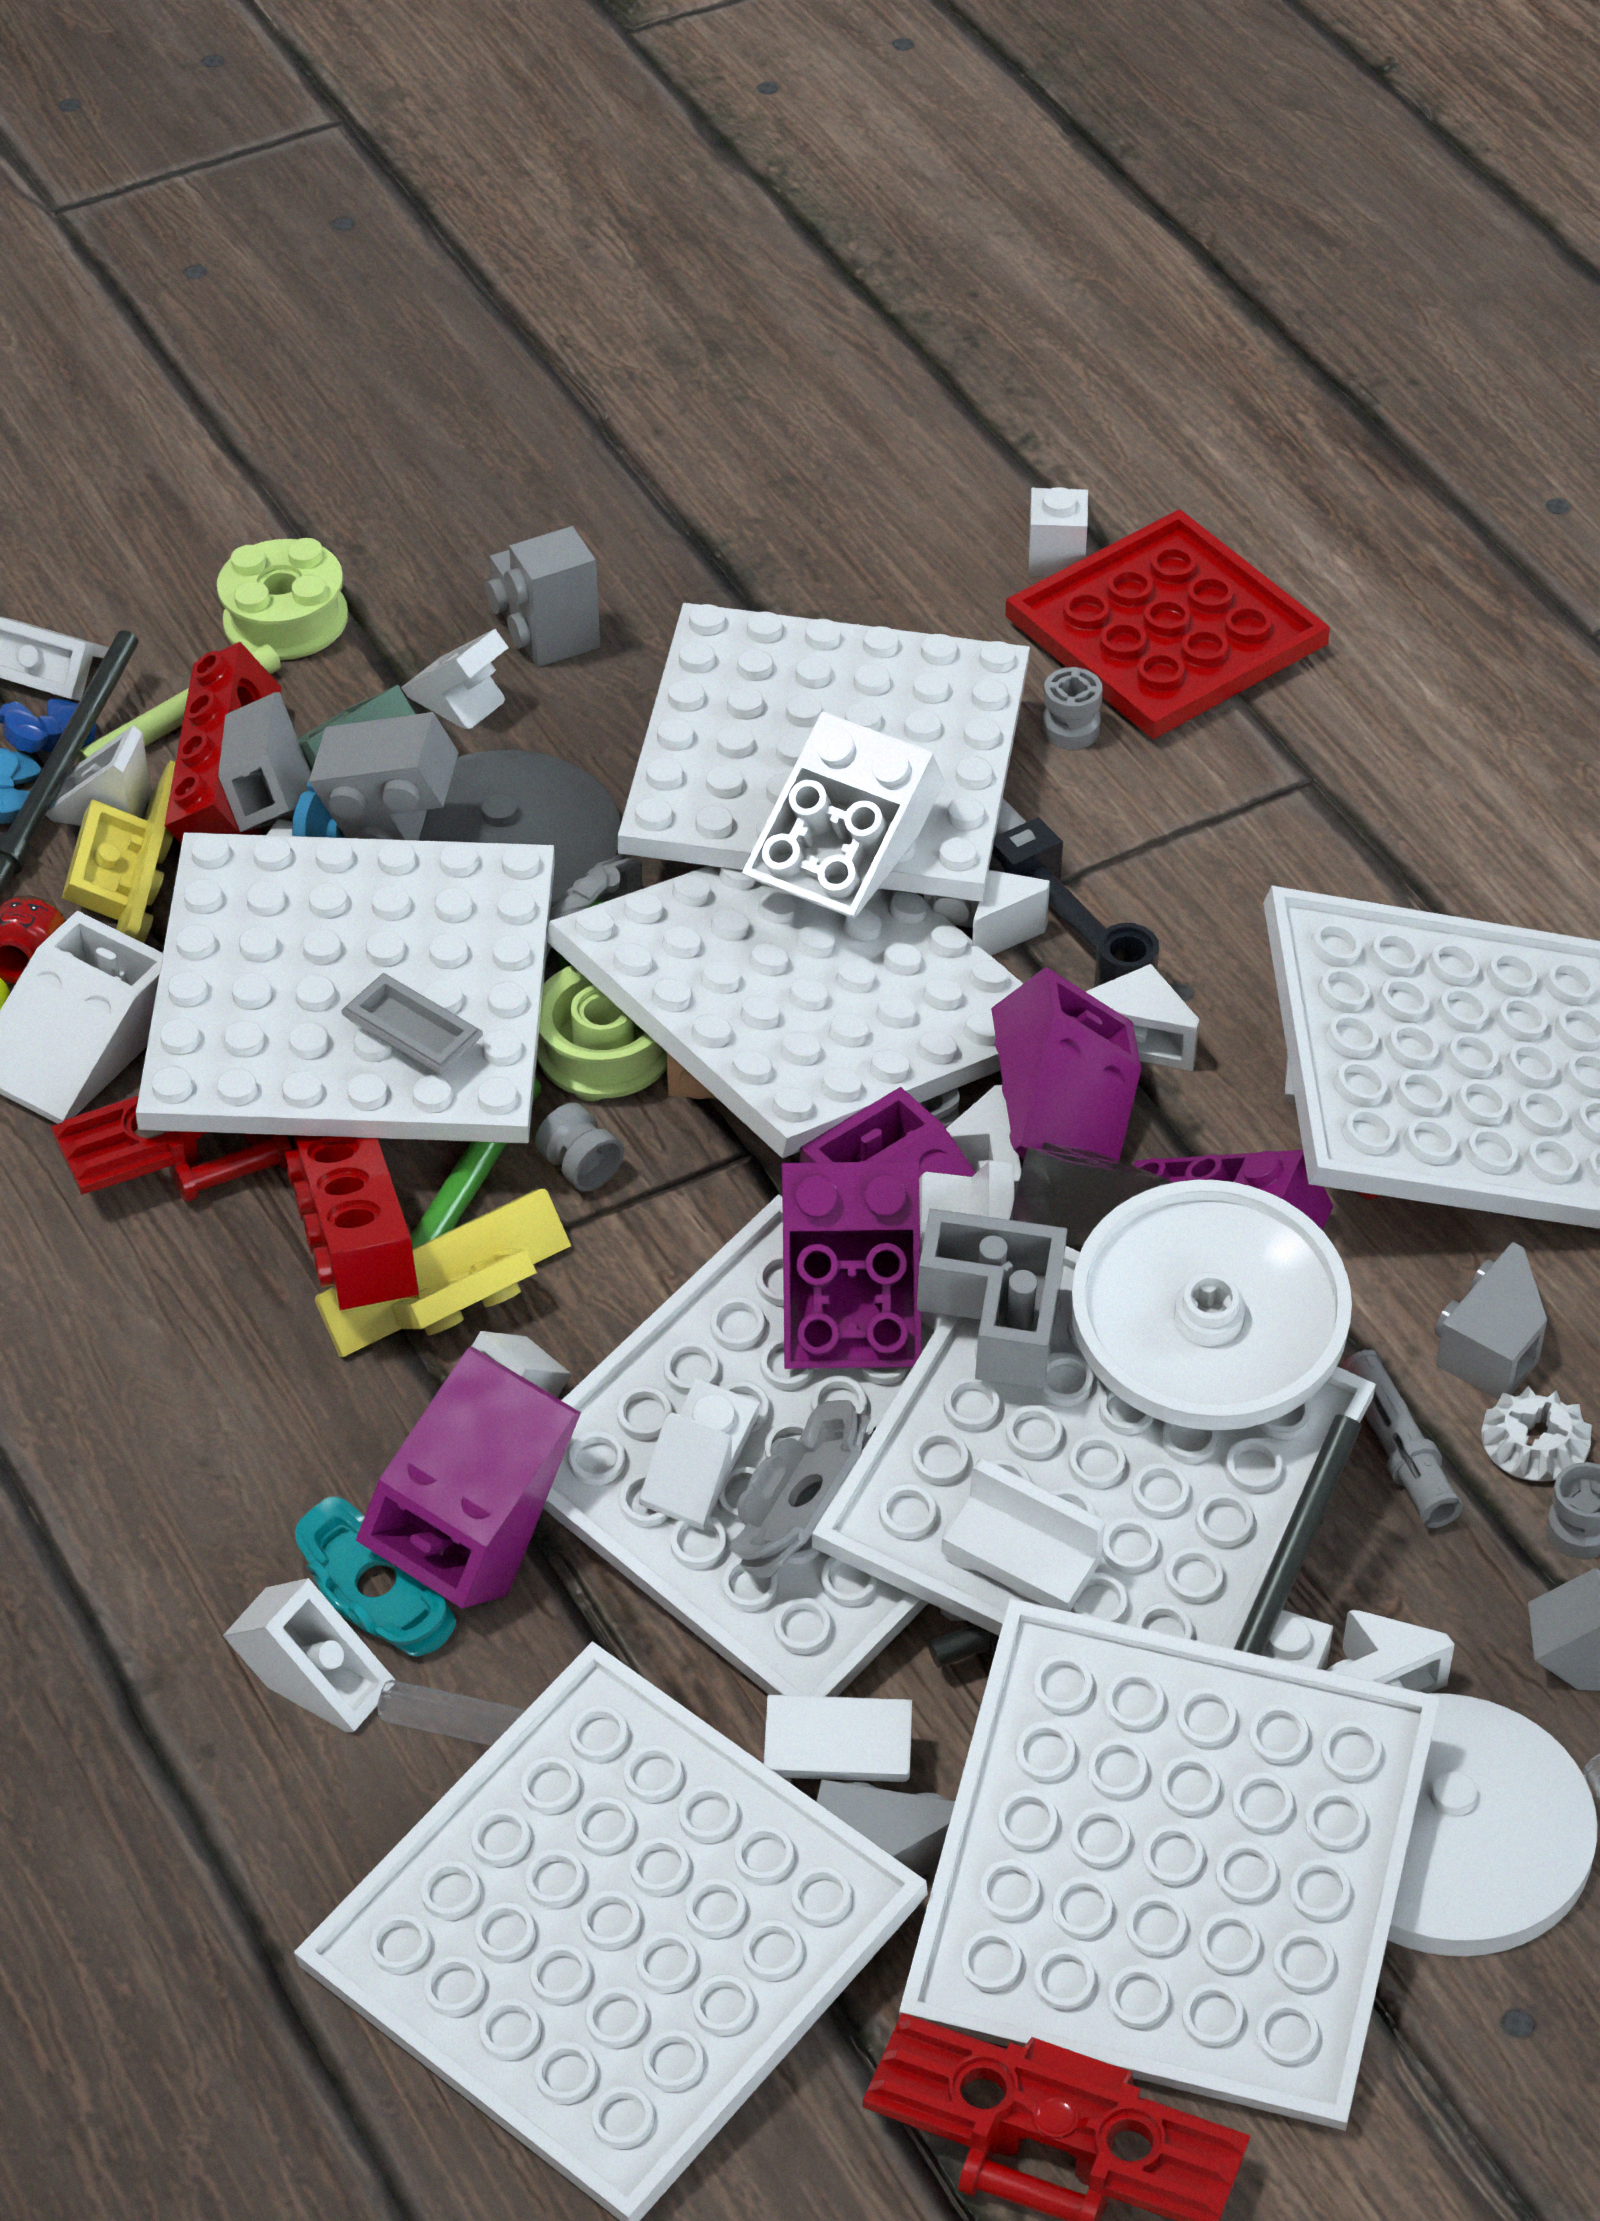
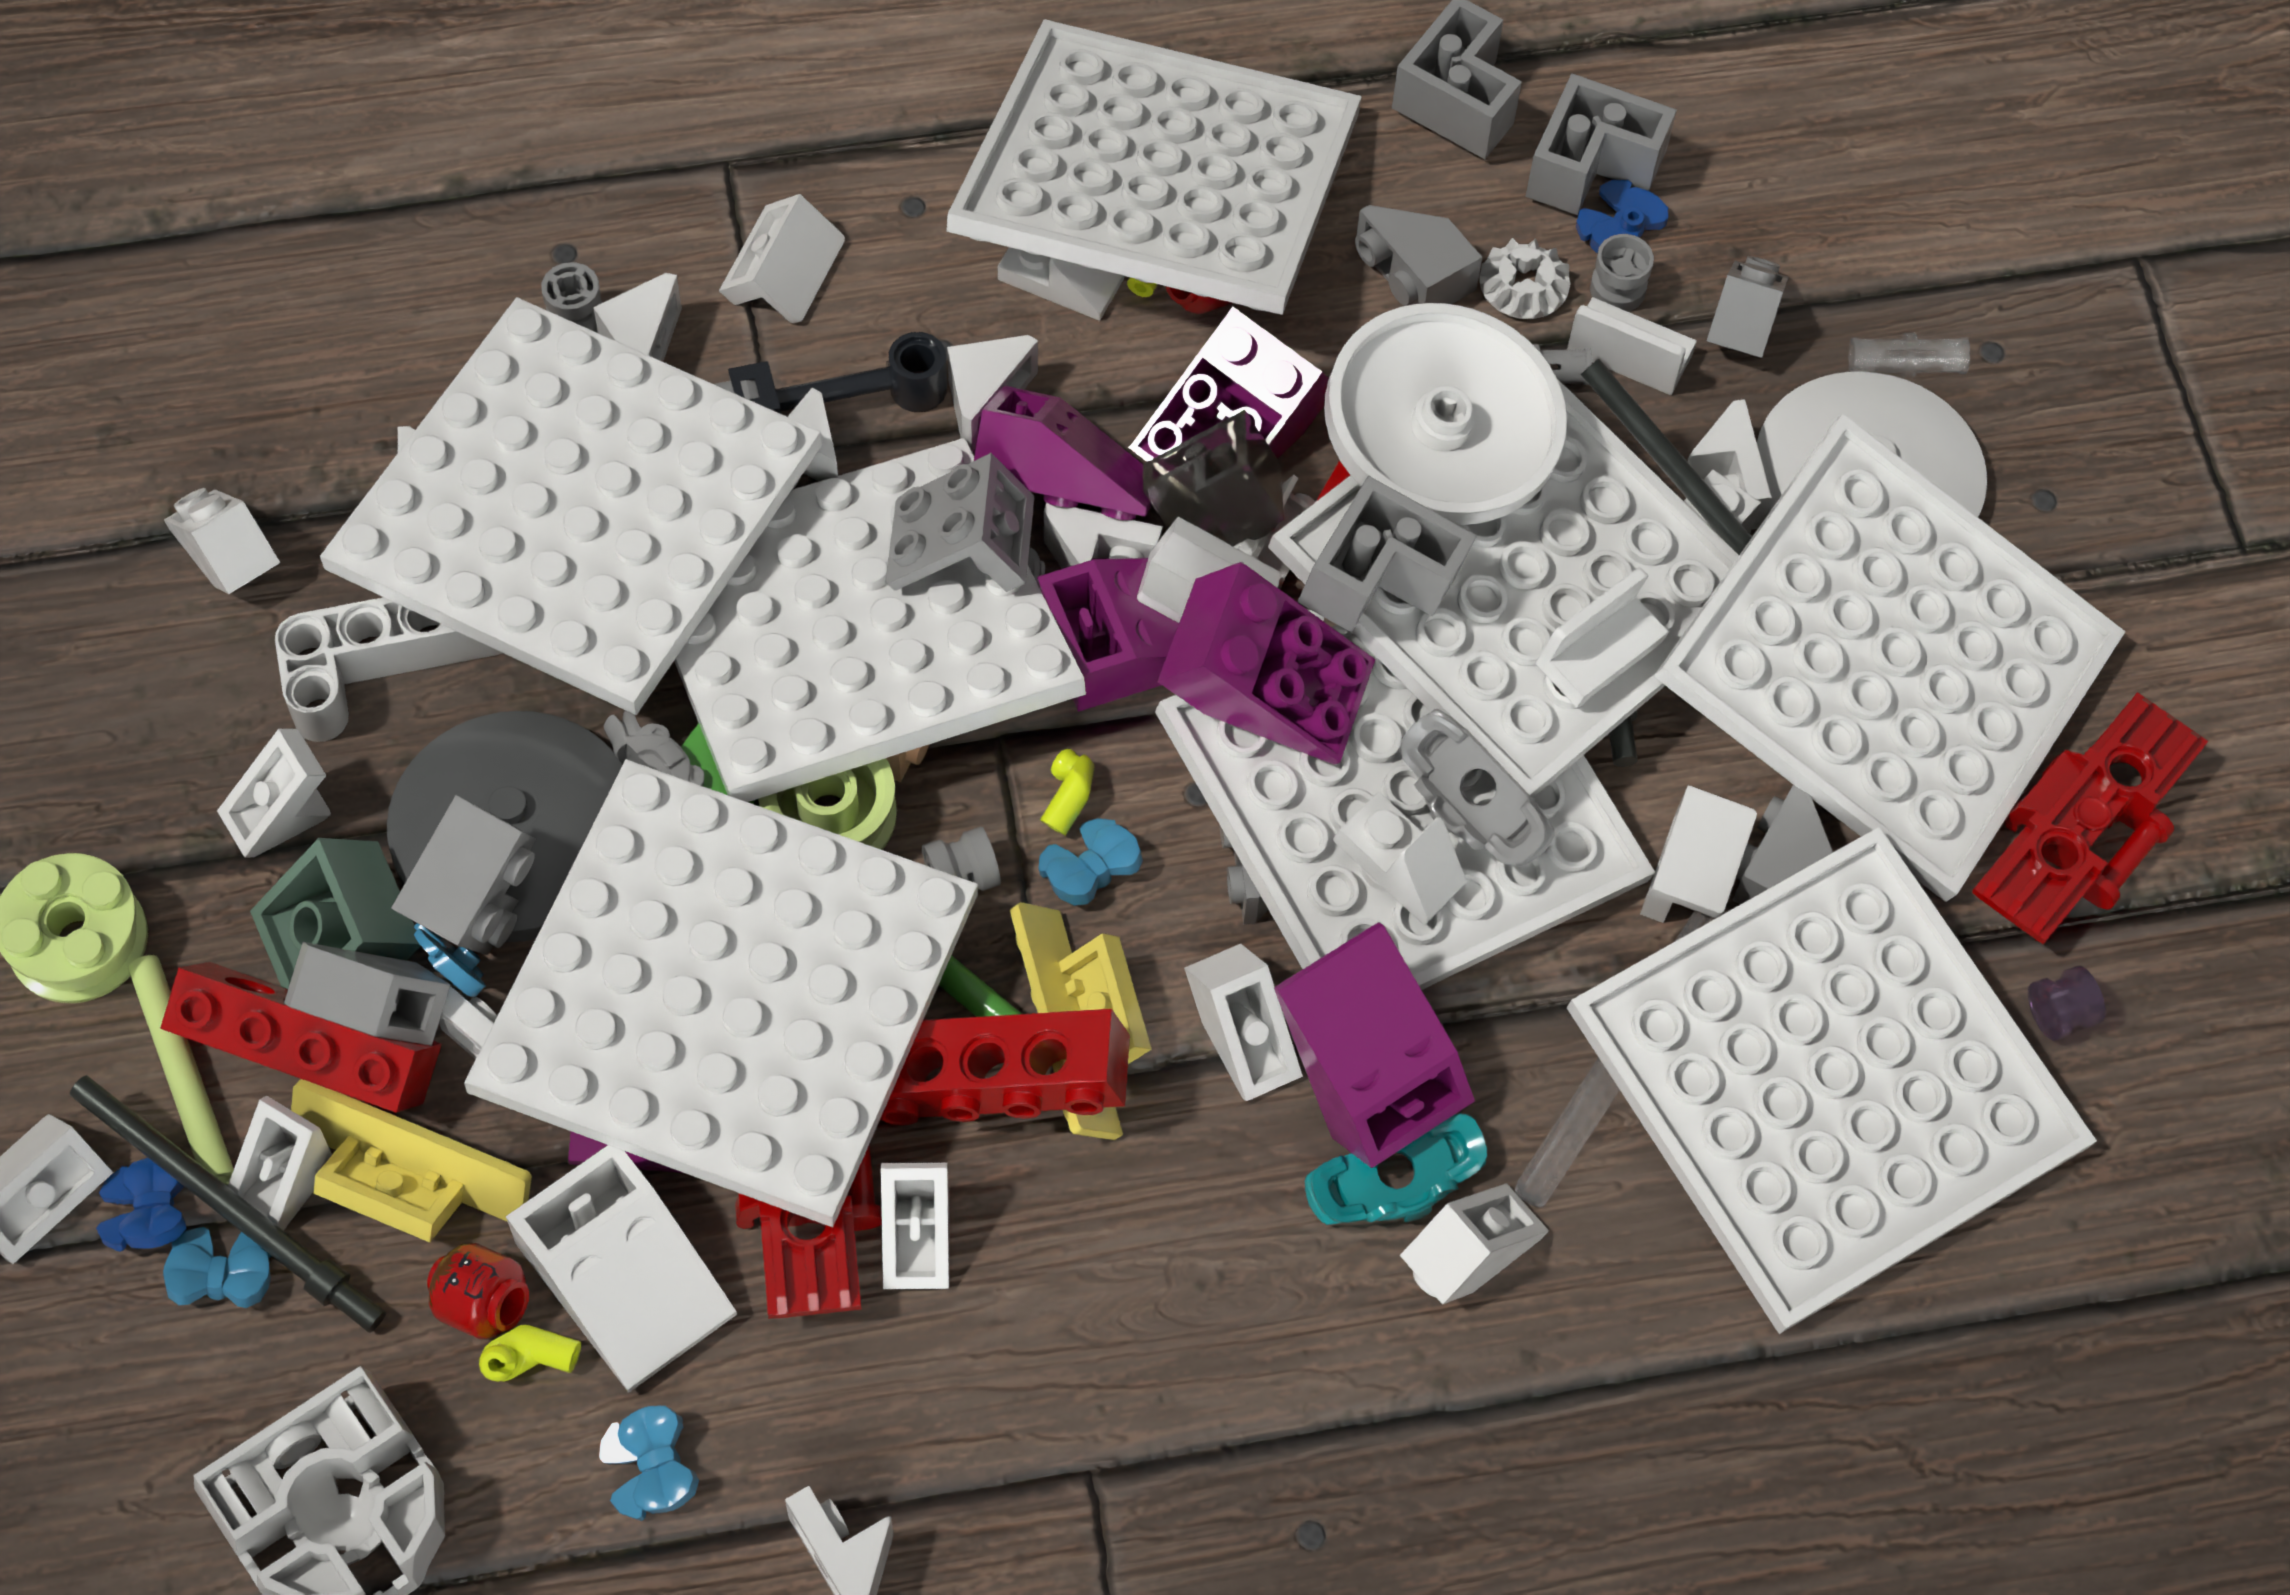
camera: 75 degrees left, 15 degrees up
light grey tile [341,972,483,1076] -> none
light grey brick [485,526,600,667] -> none
white slope [742,712,945,919] -> none
red plate [1005,509,1330,740] -> none
white slope [1028,487,1088,577] -> none
none -> white slope [164,488,280,594]
none -> white beam [275,597,502,742]
none -> white slope [593,273,682,362]
none -> white panel [719,194,845,324]
none -> white slope [881,1163,949,1289]
none -> light grey bracket [885,453,1034,592]
none -> dark azure piece [1038,818,1143,906]
none -> neon yellow arm [1040,749,1095,836]
none -> white panel [1567,297,1697,395]
none -> clear purple wheel [2028,965,2106,1041]

